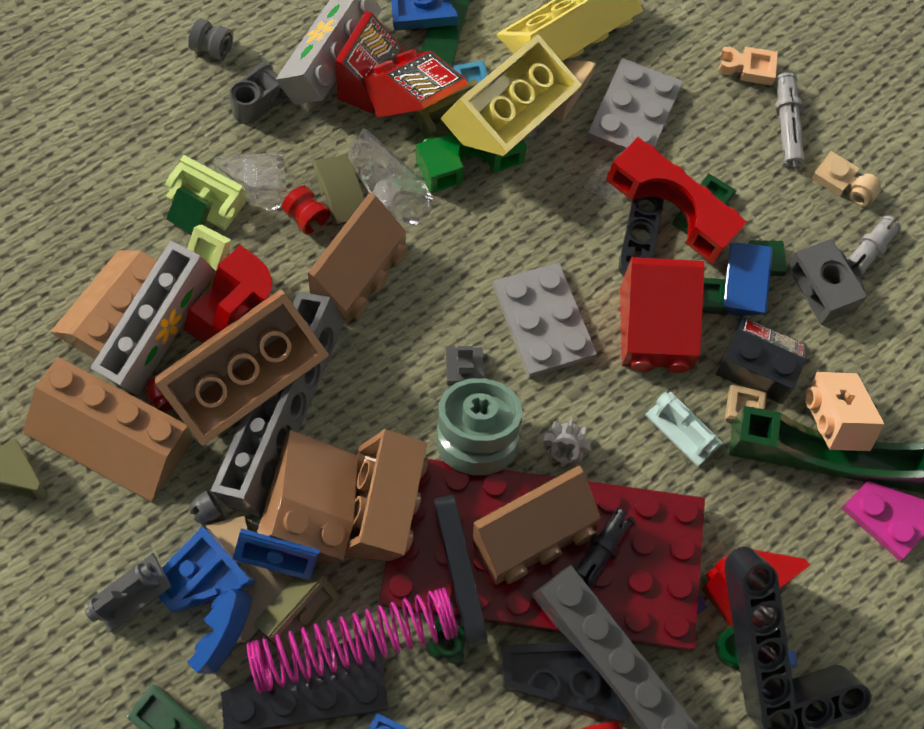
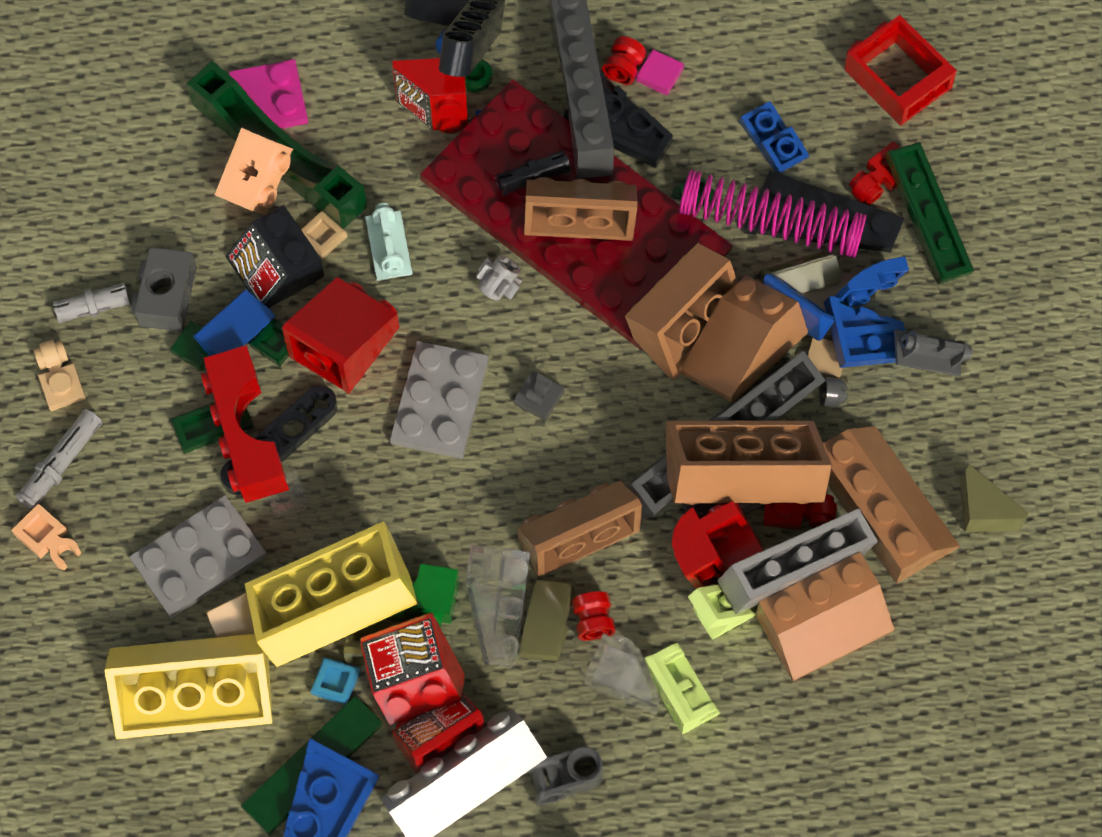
camera: 140 degrees left, 0 degrees up
dark green tile [166,187,213,234] -> none
black beam [434,494,488,648] -> none
sand green wheel [436,378,523,475] -> none

